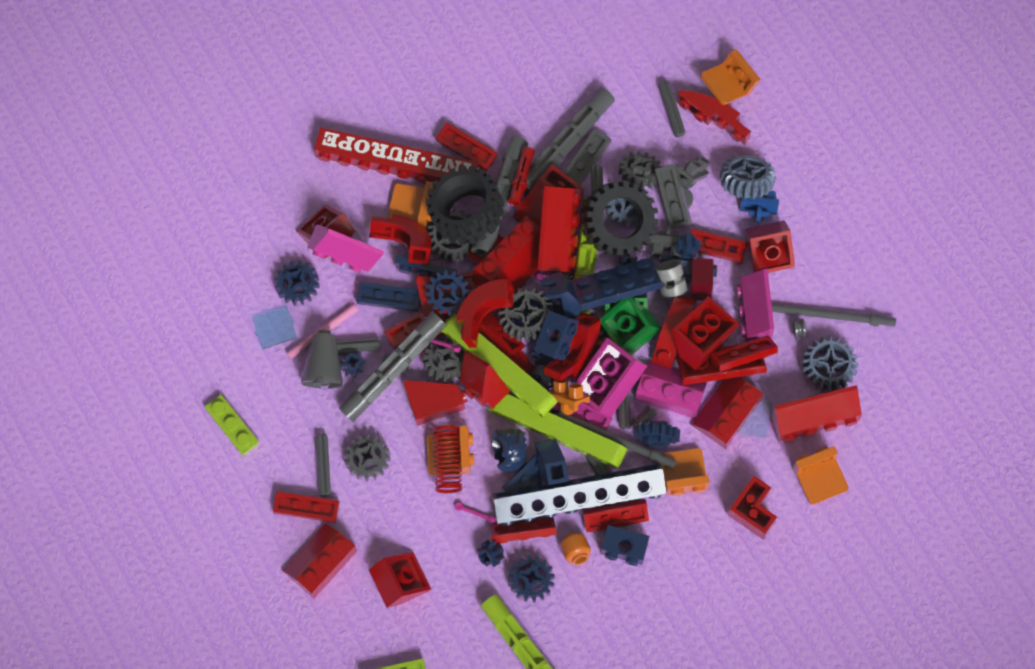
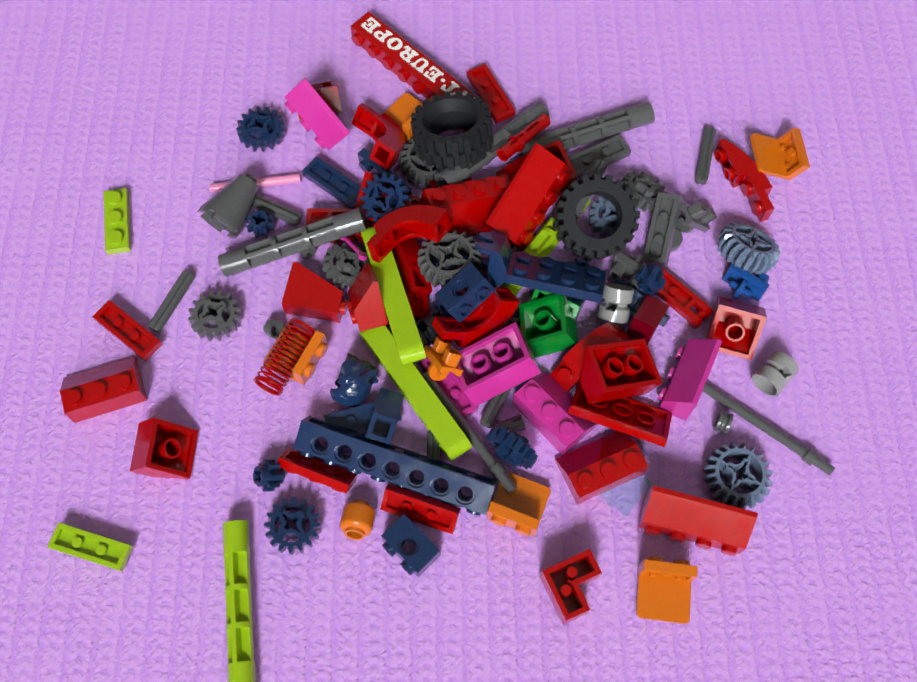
camera: 25 degrees right, 5 degrees down
clear light blue piece [252,306,297,350] -> none
dark pink hinge [455,502,497,524] -> none
red plate [711,335,778,372] -> none
none -> dark grey hinge [263,318,285,339]
none -> light grey wheel [752,351,799,397]

